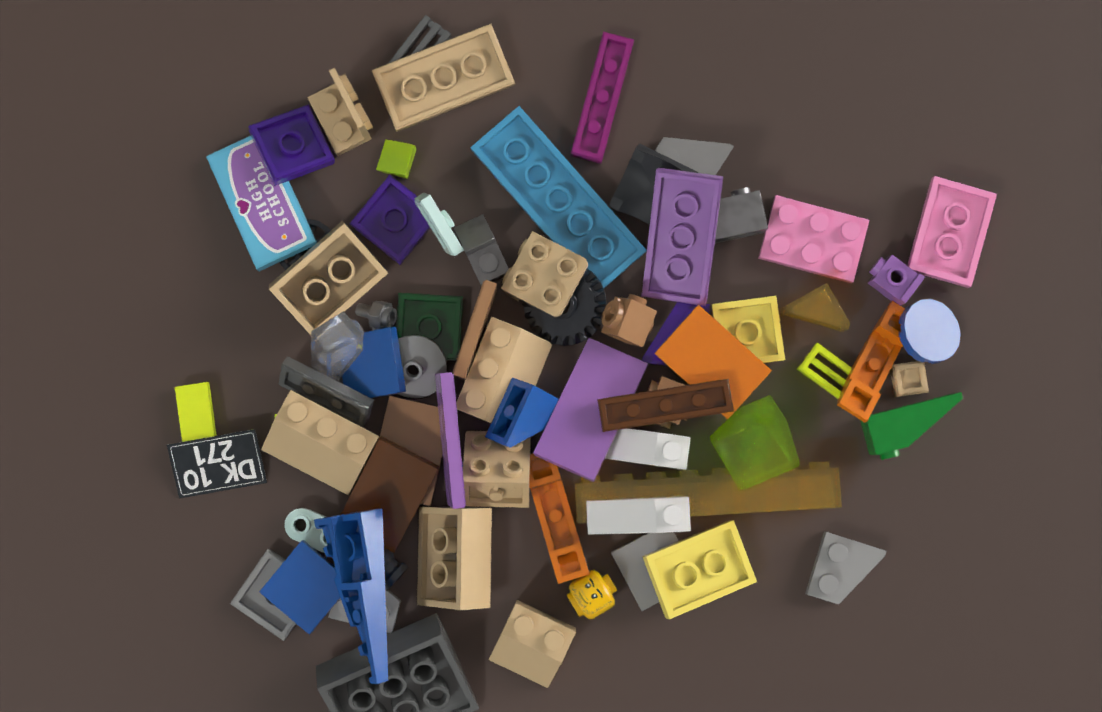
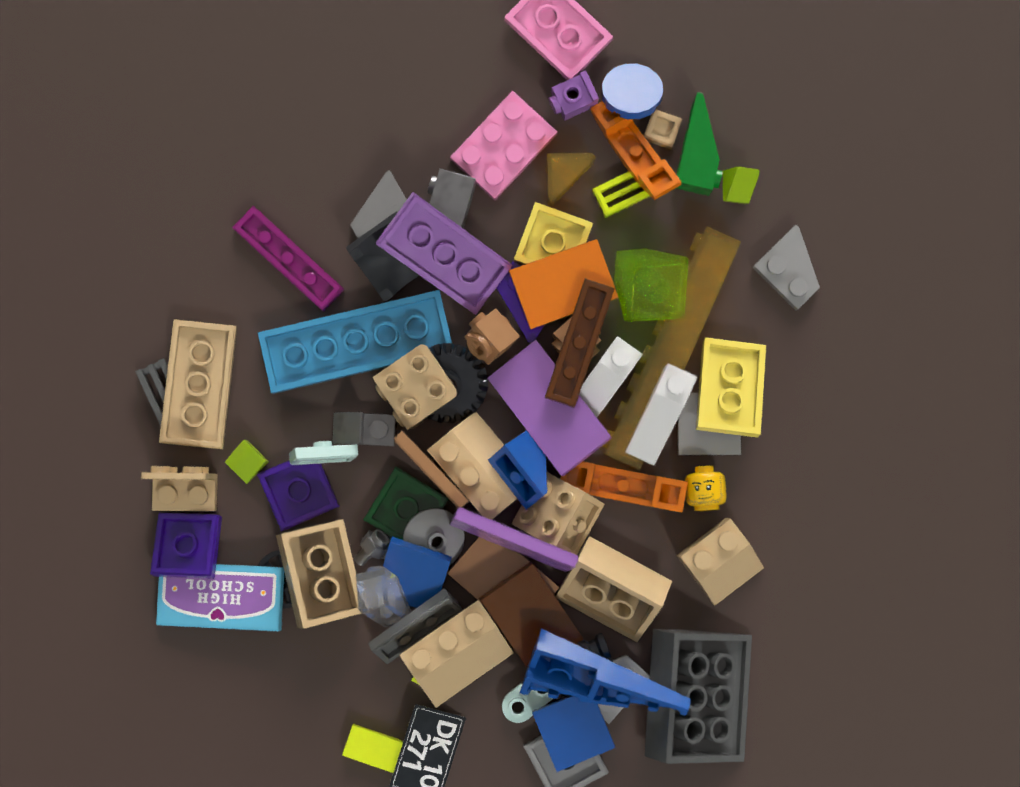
camera: 65 degrees left, 0 degrees up
none -> lime slope [722,167,759,204]

